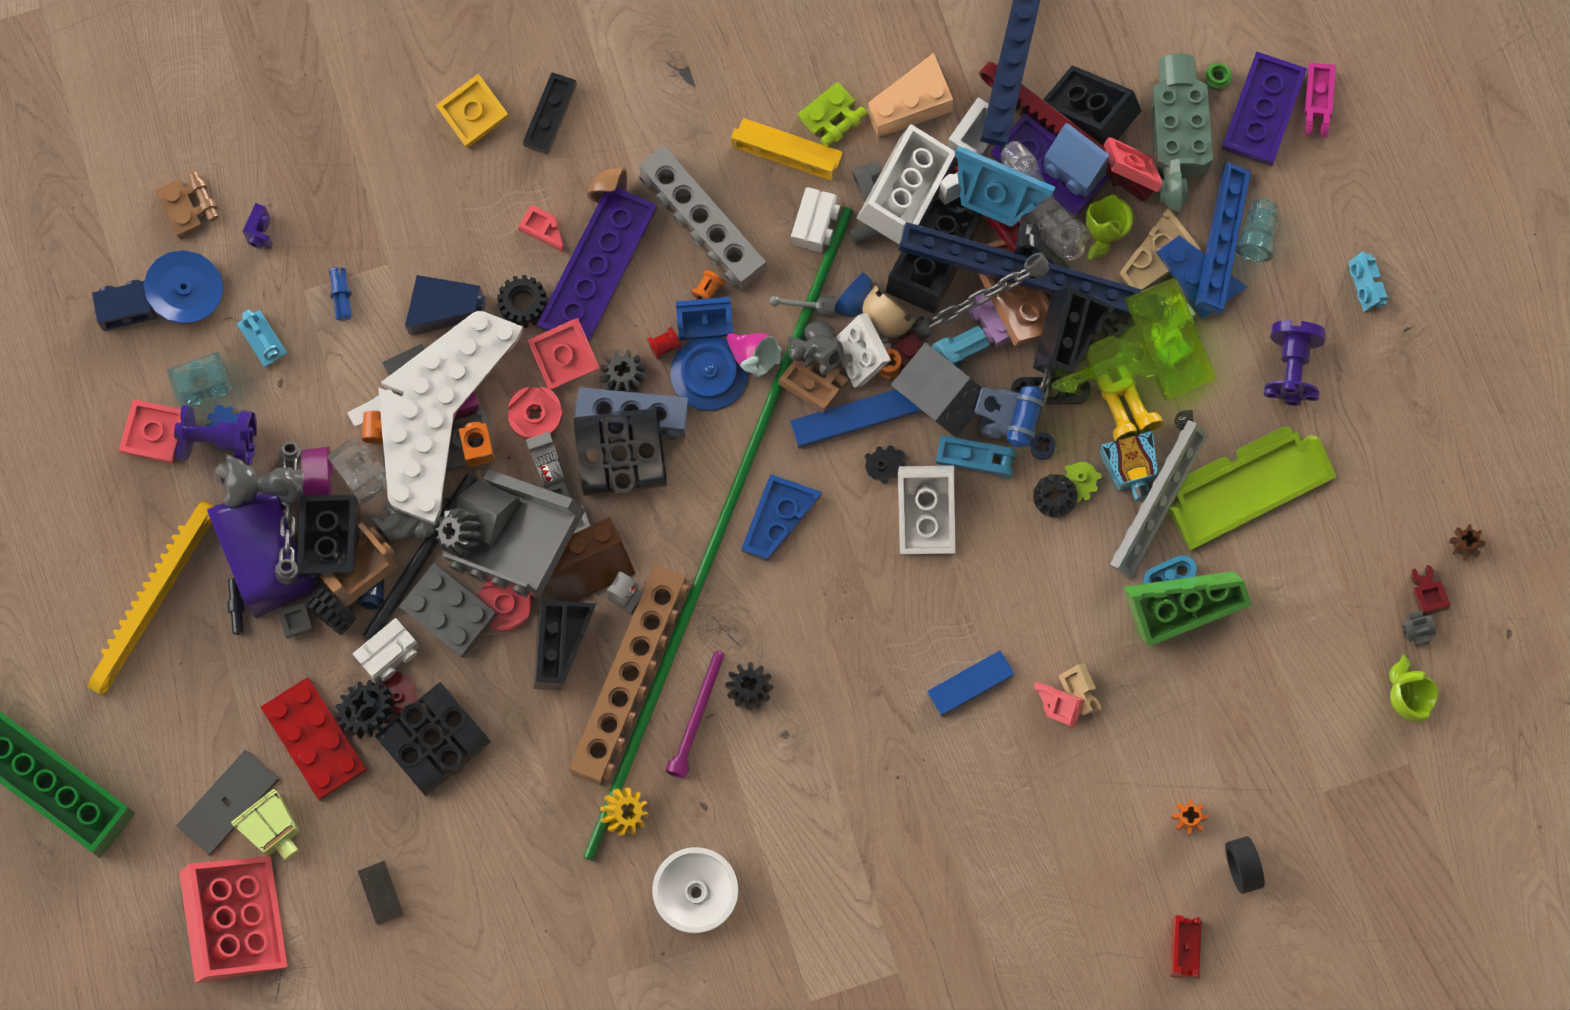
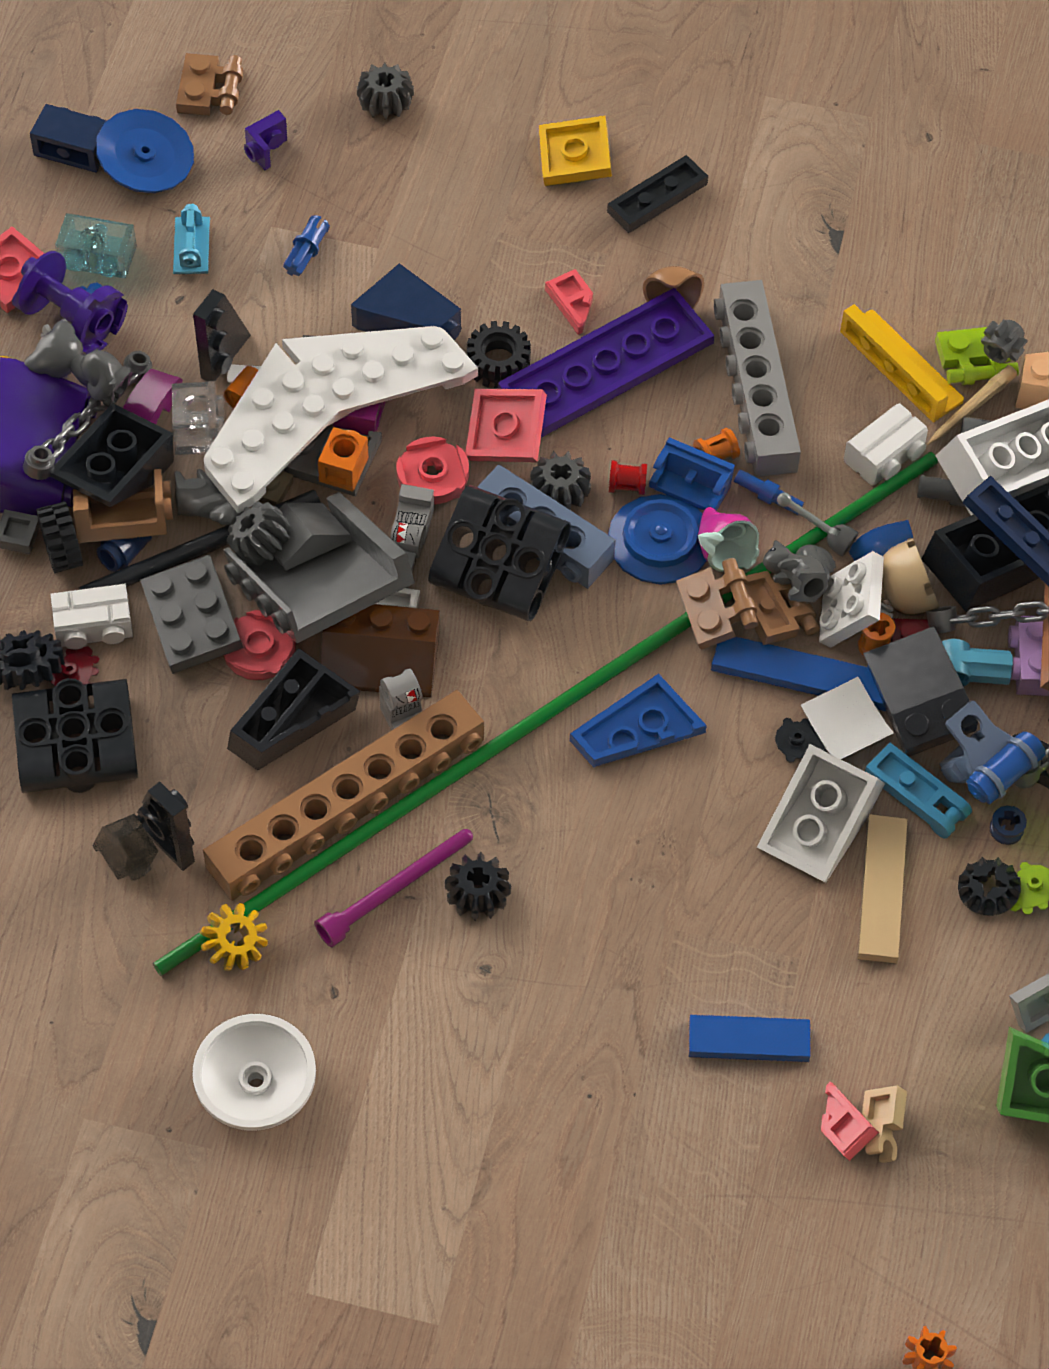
camera: 25 degrees right, 15 degrees down
none -> clear smoke brick [92,813,158,881]
none -> black wing [133,781,195,871]
none -> black wing [193,289,251,384]
none -> dark grey gear [357,62,414,120]
none -> medium nougat plate [676,558,758,650]
none -> blue bar [734,469,804,515]
none -> white sticker [801,677,894,759]
none -> tan tile [857,814,908,964]
none -> tan bar [927,365,1018,445]
none -> dark grey gear [981,319,1028,363]

